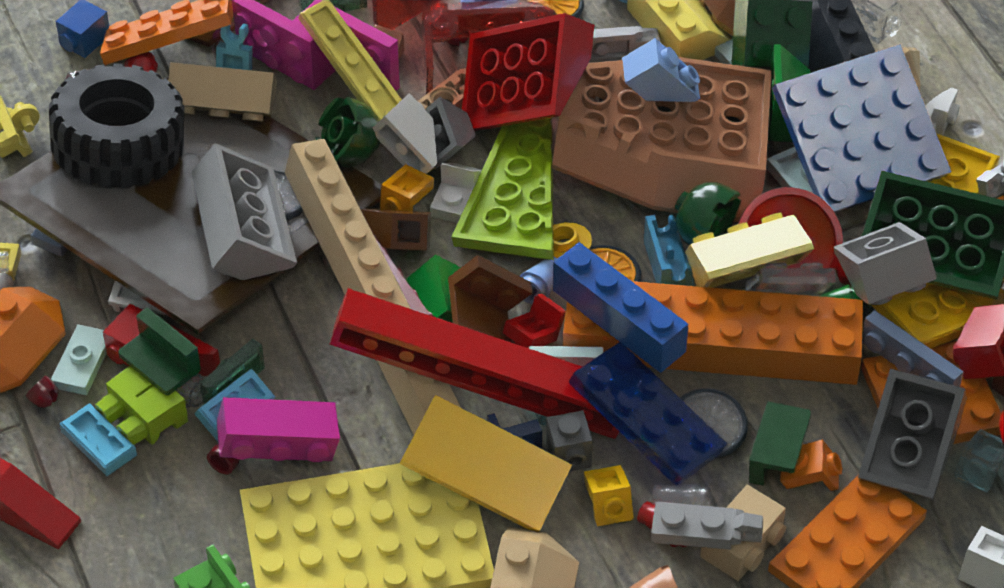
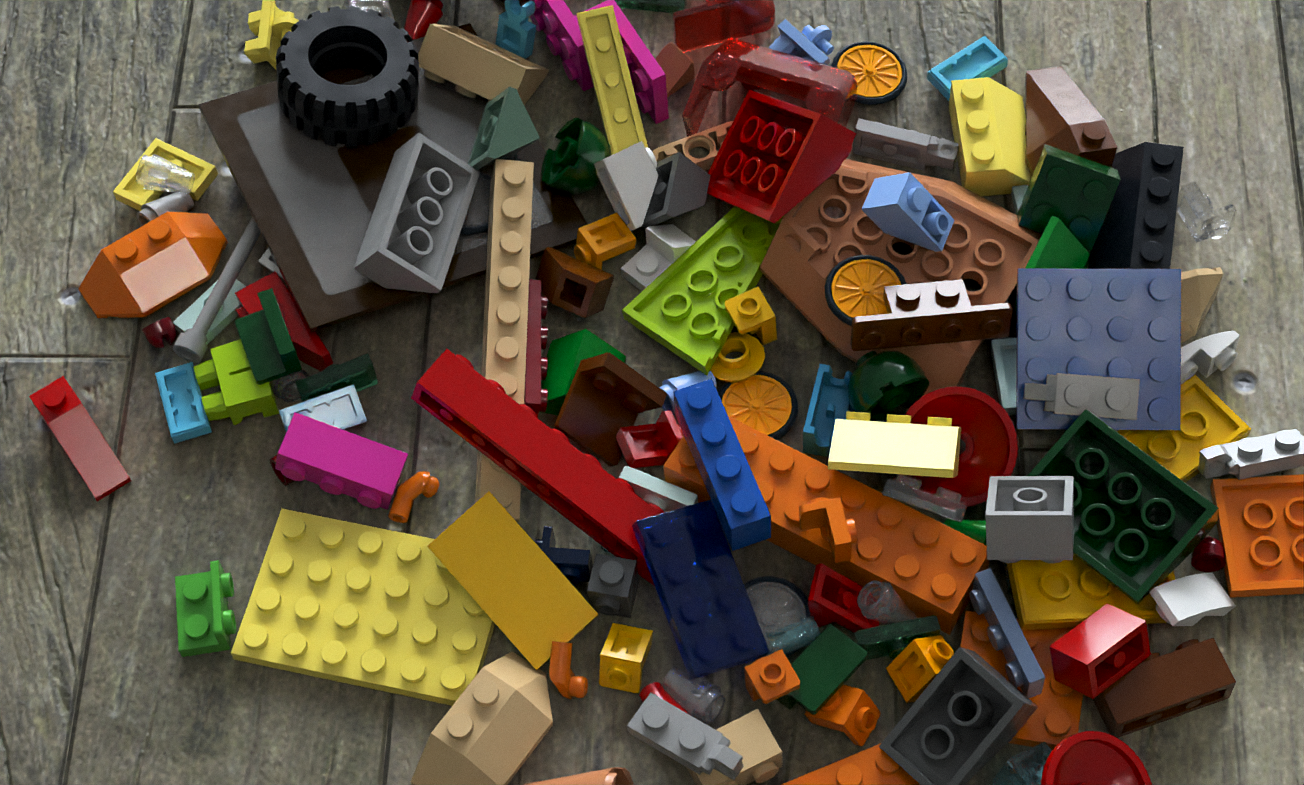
camera: 30 degrees right, 10 degrees up
none -> light grey piece [173,216,261,363]
none -> orange arm [388,471,440,523]
none -> sand green slope [468,87,540,171]
none -> orange arm [549,641,588,700]
none -> yellow bracket [725,286,777,345]
none -> orange bracket [744,649,800,704]
none -> clear light blue pin [766,615,821,654]
none -> orange bracket [799,497,858,563]
none -> red slope [808,563,884,639]
none -> light orange wheel [825,255,906,327]
none -> reddish brown bracket [850,279,1012,351]
none -> clear green plate [854,615,941,660]
none -> clear cone [857,580,916,633]
none -> light orange bracket [886,635,954,703]
none -> light grey hinge [1024,373,1140,420]

